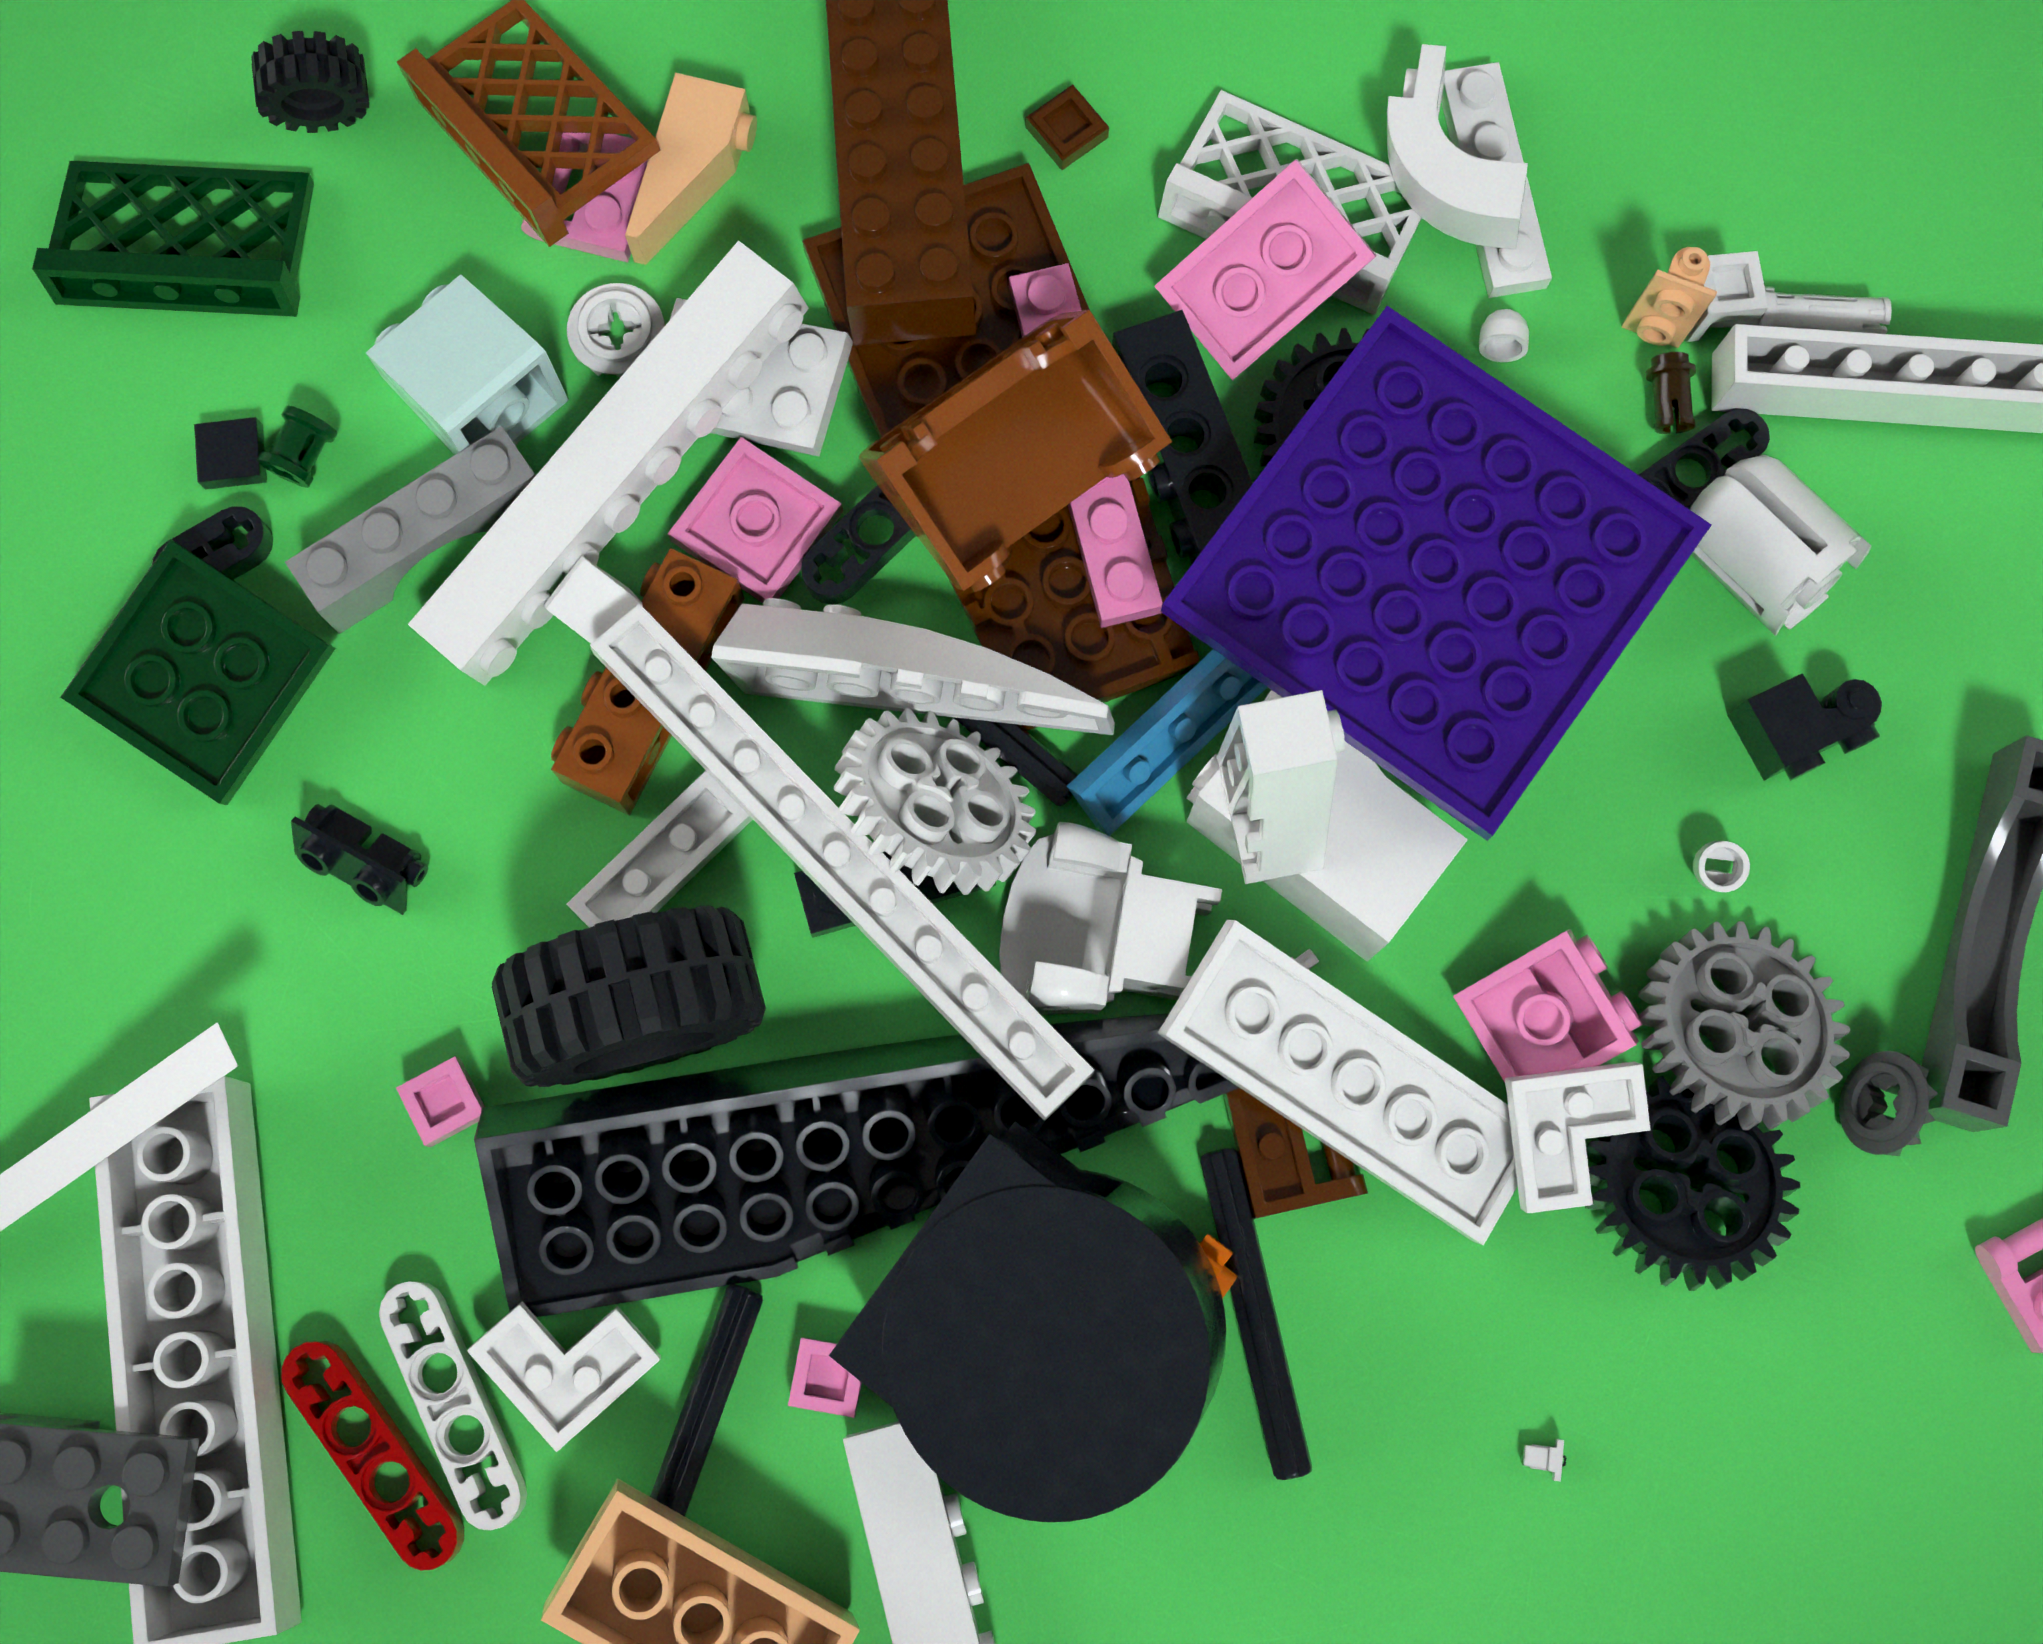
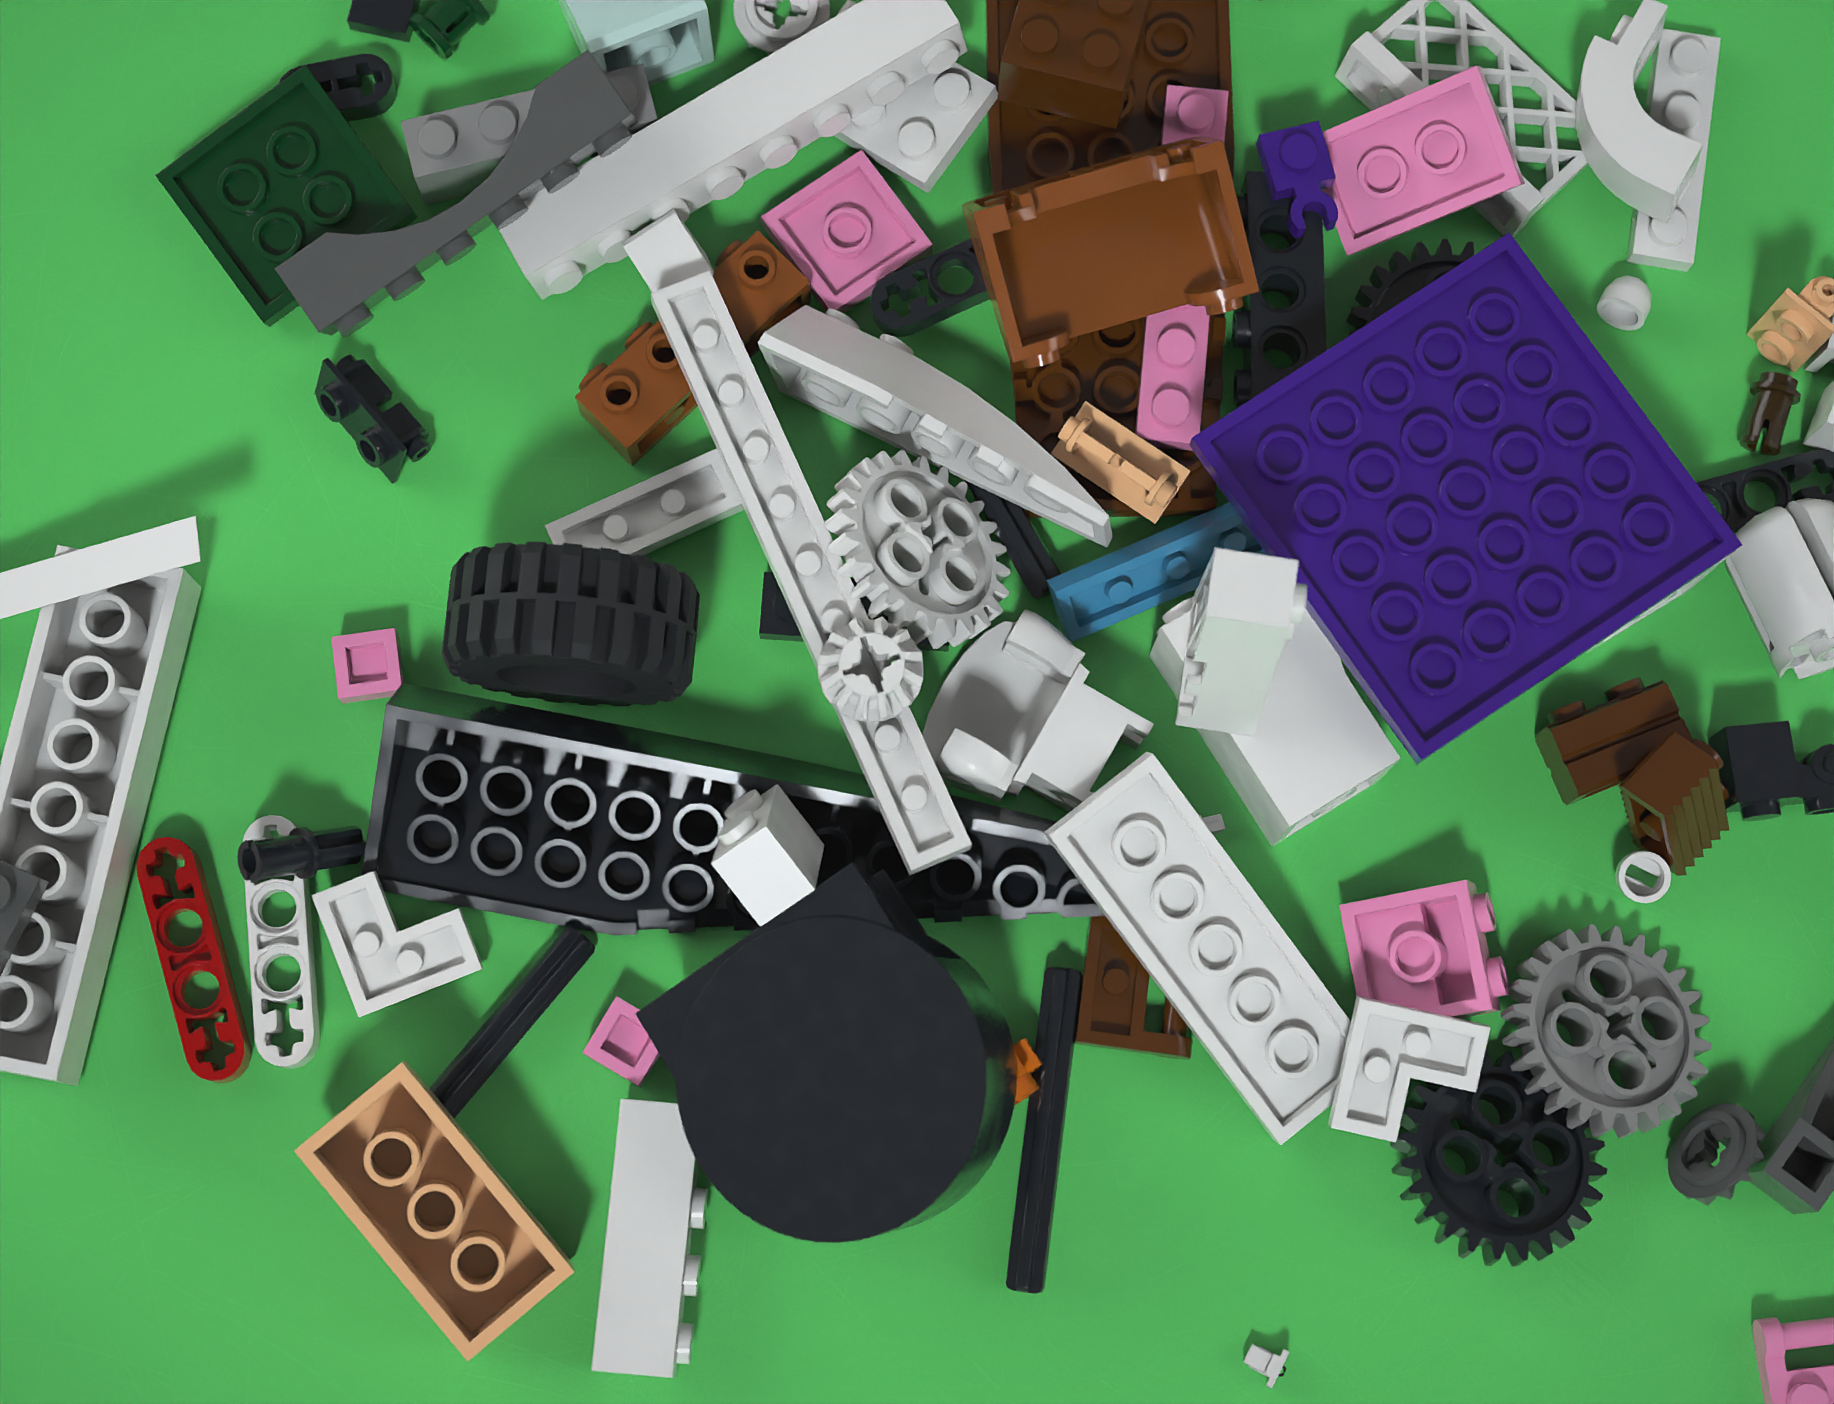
camera: 20 degrees right, 0 degrees up
none -> black axle [237,826,366,883]
none -> dark grey arch [275,50,638,337]
none -> white brick [711,784,824,927]
none -> white gear [818,616,923,722]
none -> light nougat hinge [1051,401,1191,524]
none -> dark purple plate [1256,121,1338,239]
none -> reddish brown brick [1535,677,1693,806]
none -> reddish brown brick [1618,732,1729,876]

